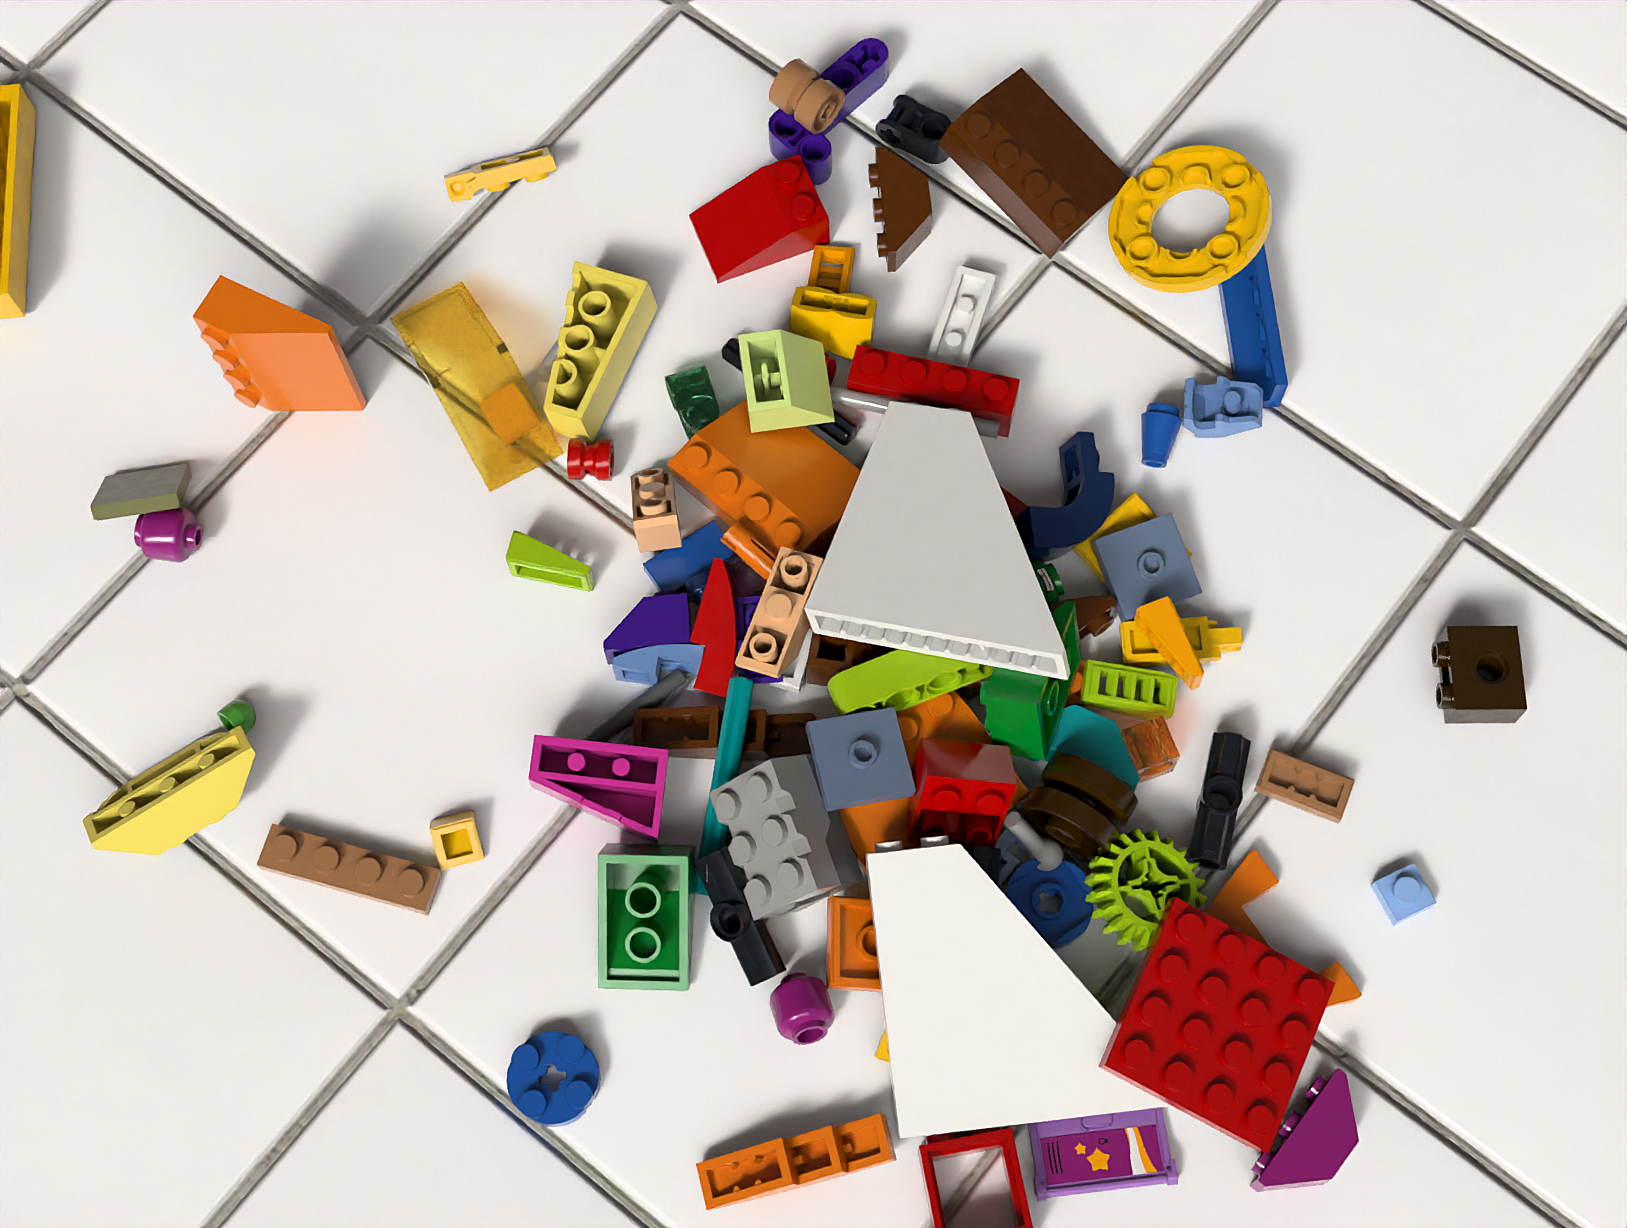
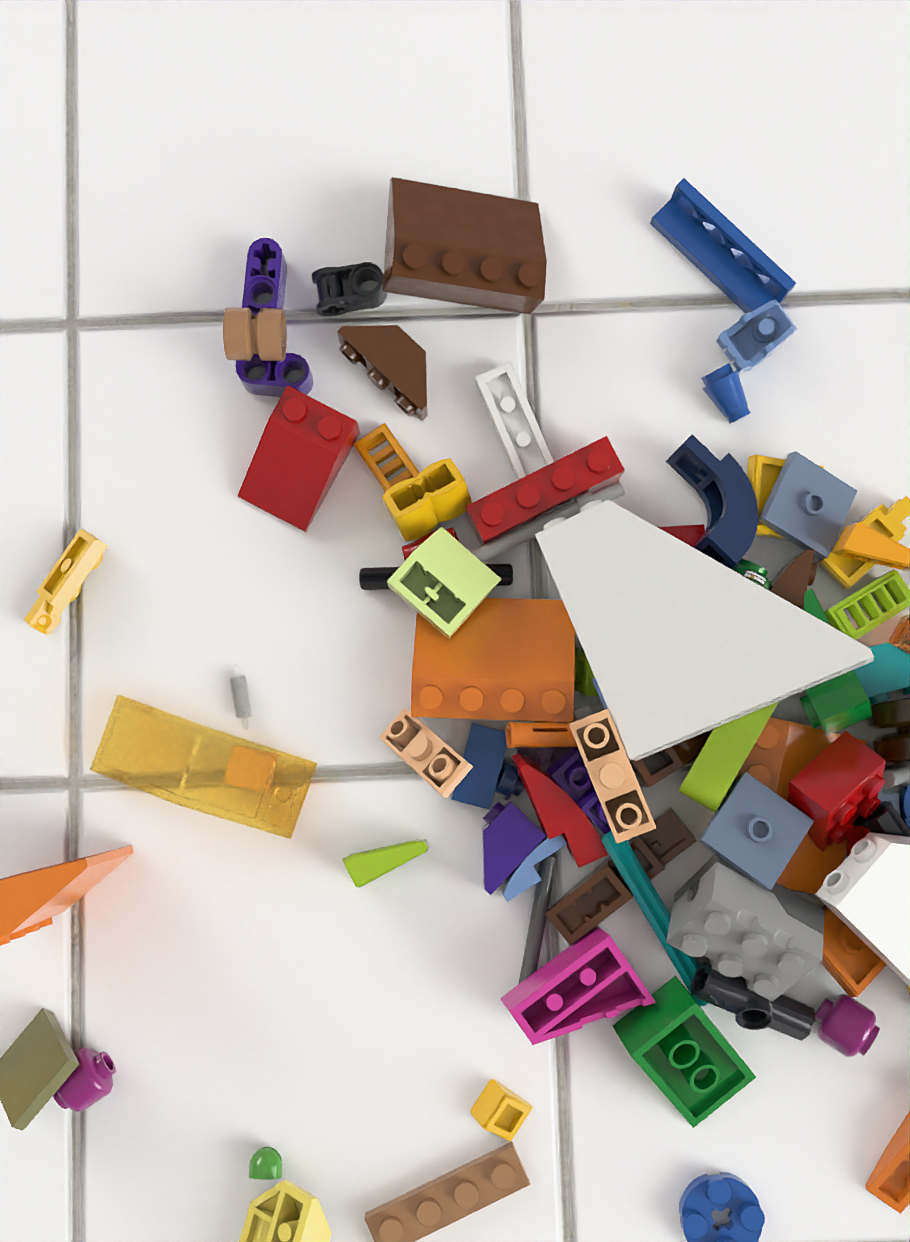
camera: 45 degrees left, 15 degrees up
light yellow wedge [543,261,658,444] -> none
red wheel [567,438,614,481] -> none
clear green piece [664,364,720,440] -> none
yellow plate [1108,145,1273,293] -> none

